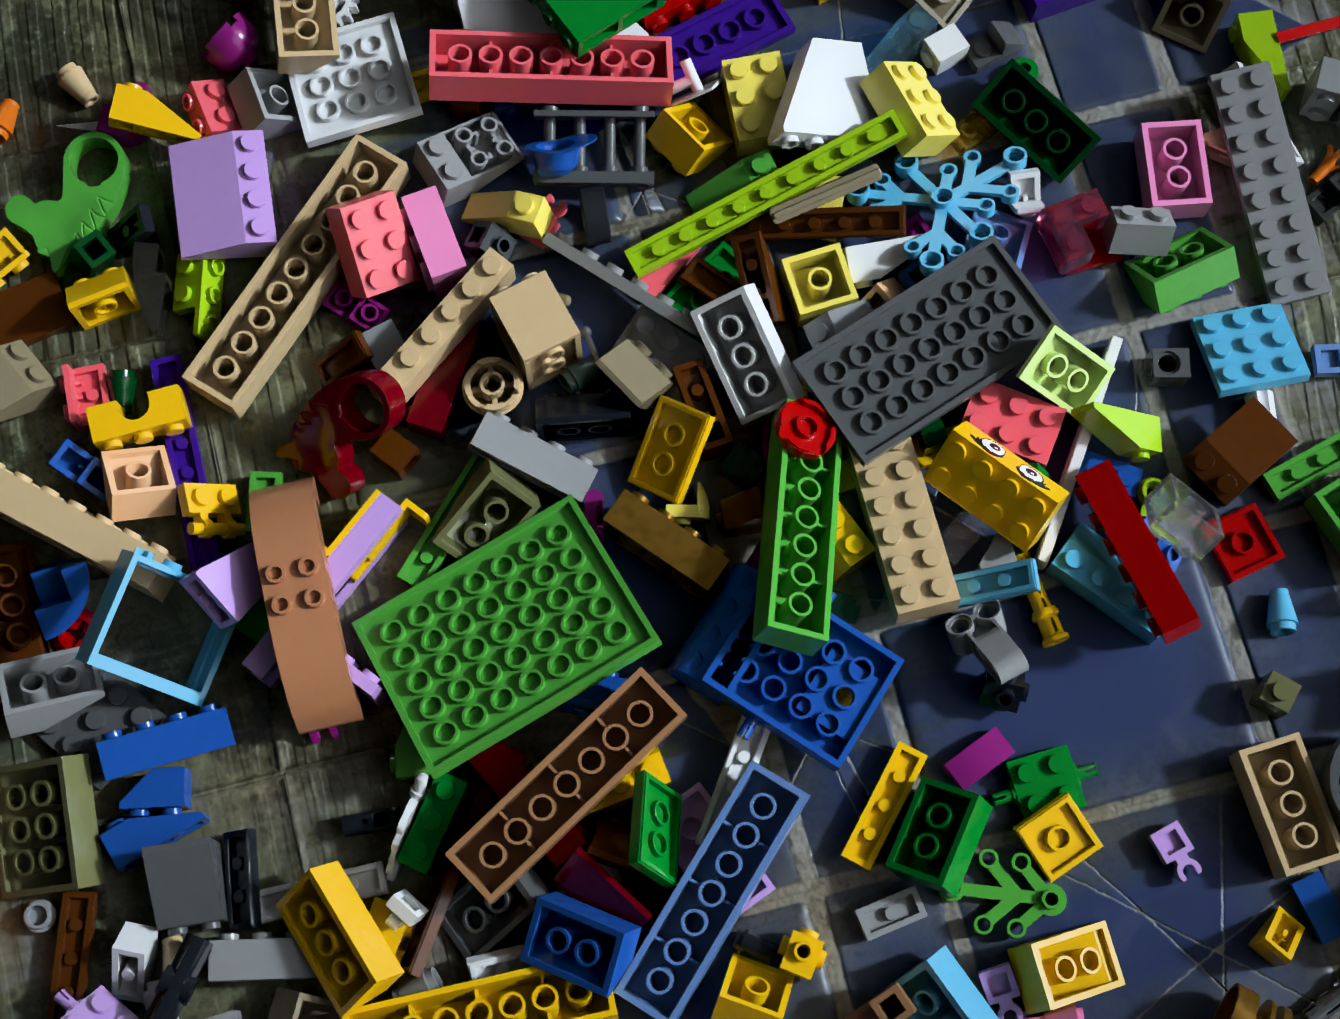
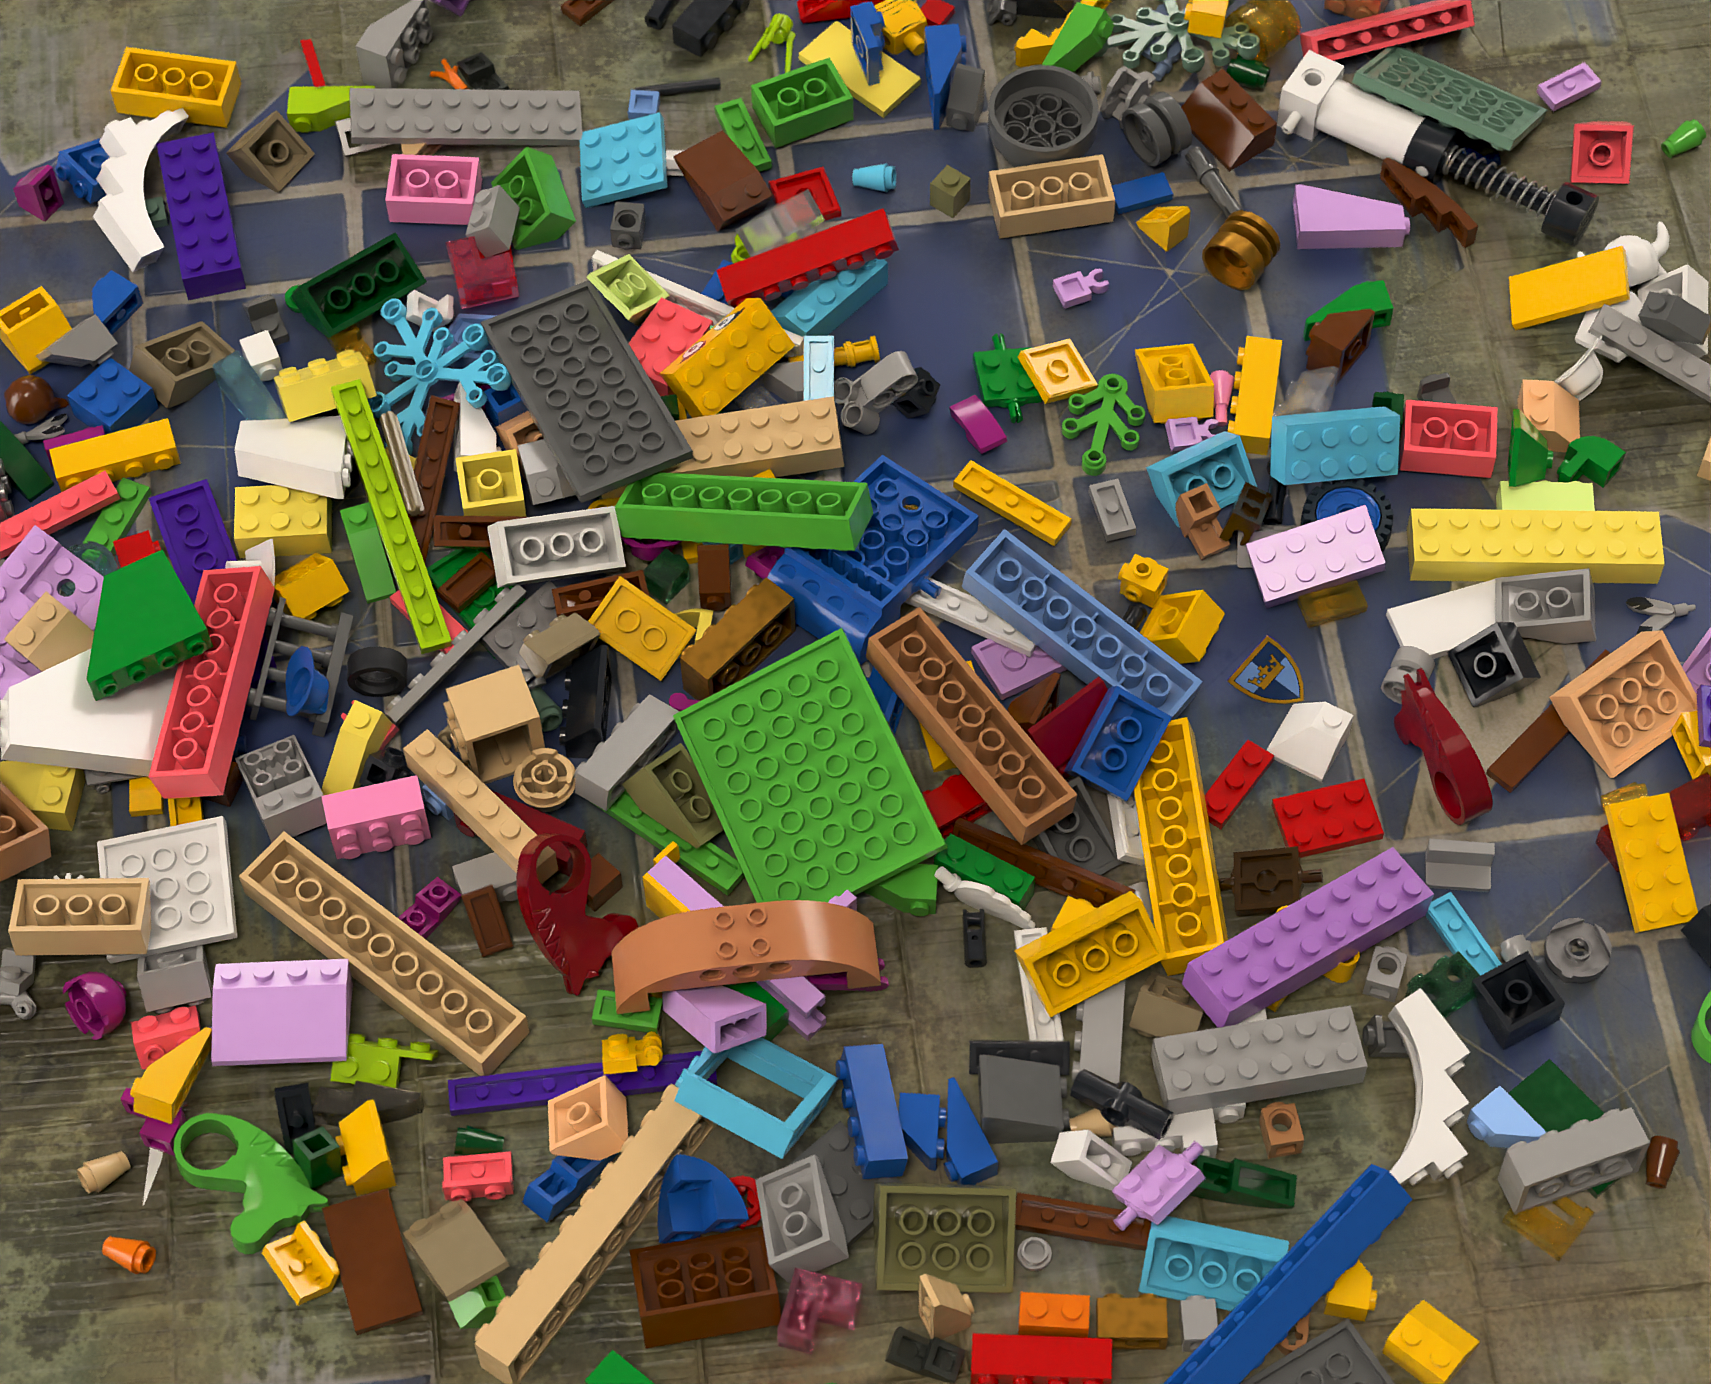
camera: 80 degrees left, 15 degrees down
yellow arch [85,384,192,451] -> none
coral brick [324,190,420,298] -> none
white tile [385,889,429,931] -> none
green tile [628,770,682,889] -> none
red tile [774,398,836,459] -> none
green brick [885,776,993,898] -> none
lime slope [1071,402,1162,463] -> none

